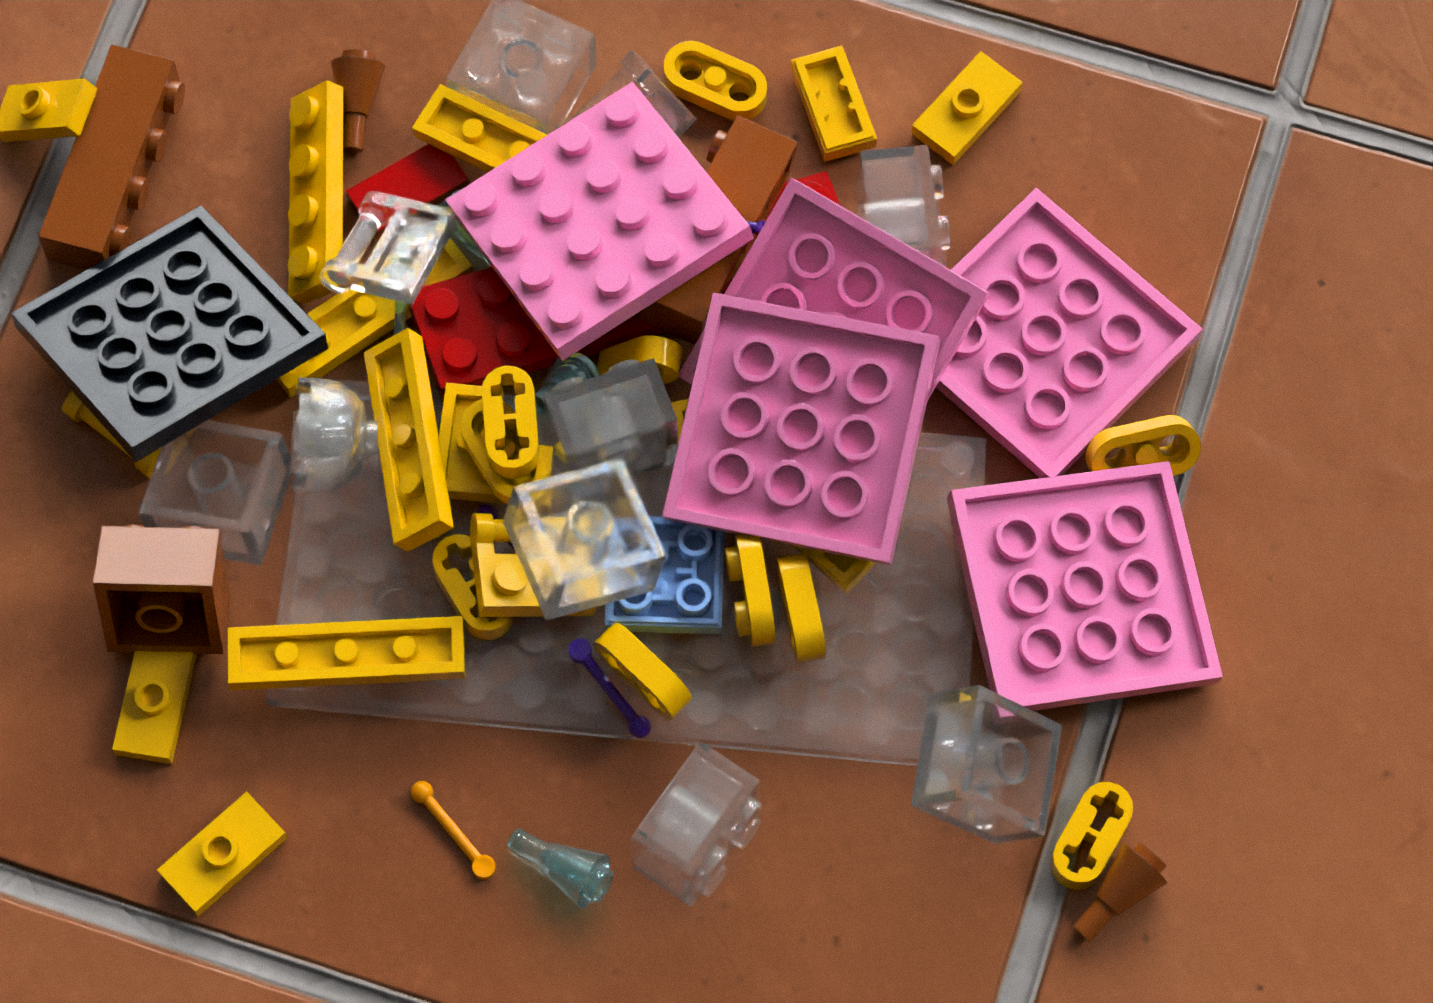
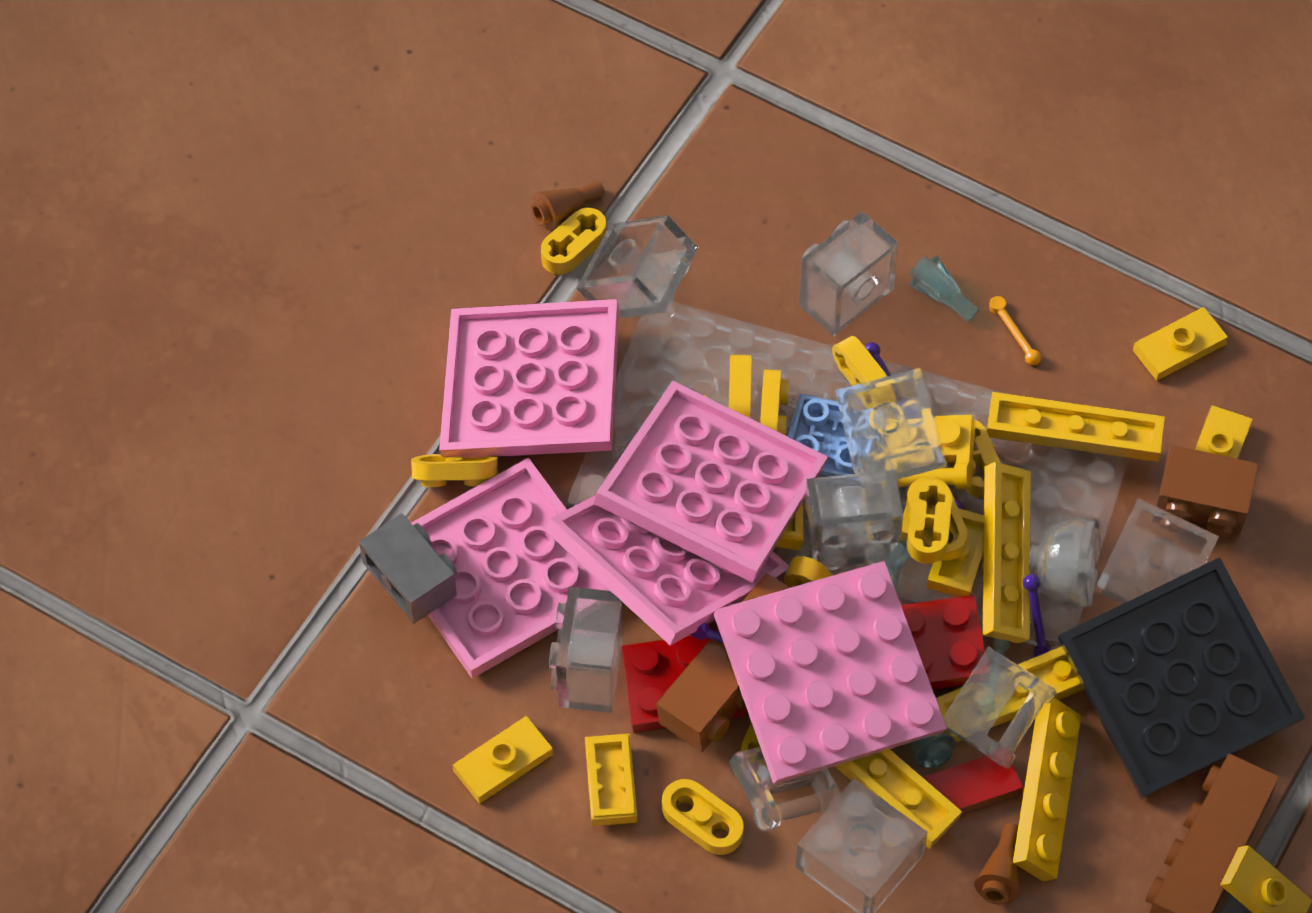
camera: 165 degrees left, 10 degrees down
none -> flat silver brick [359,513,458,624]
none -> dark purple hinge [1023,574,1052,657]

